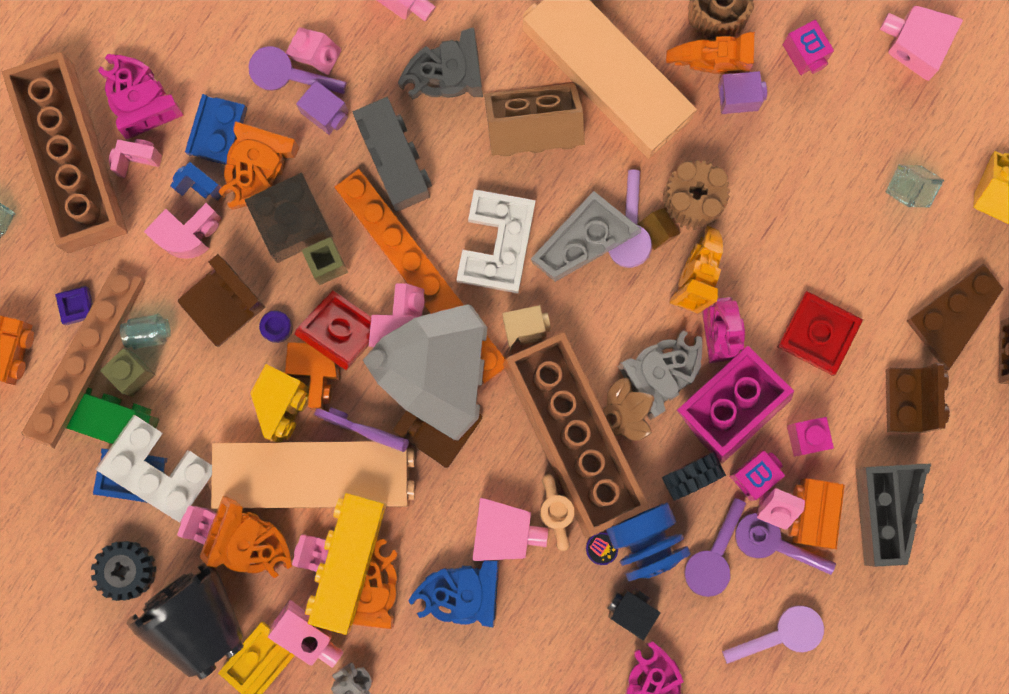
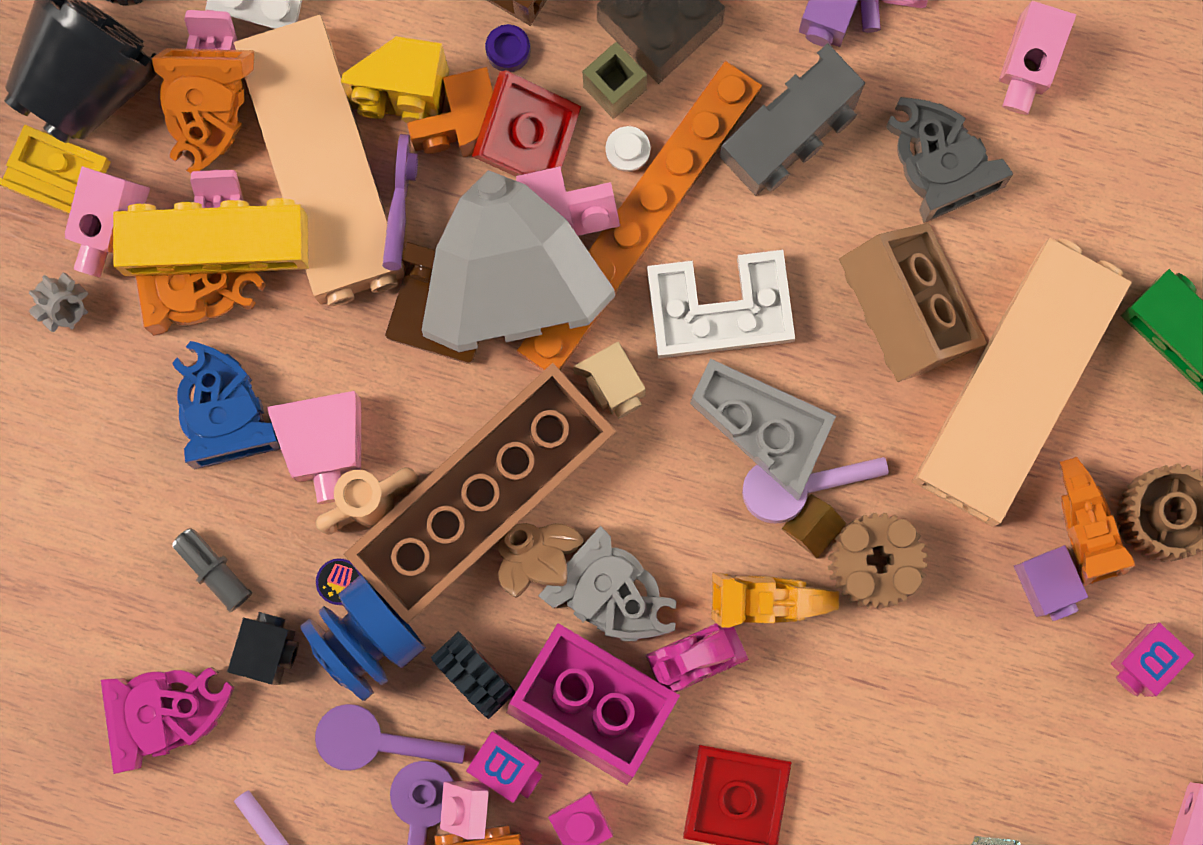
camera: 75 degrees right, 0 degrees up
none -> dark grey axle [172,528,252,612]
none -> white plate [605,126,651,172]

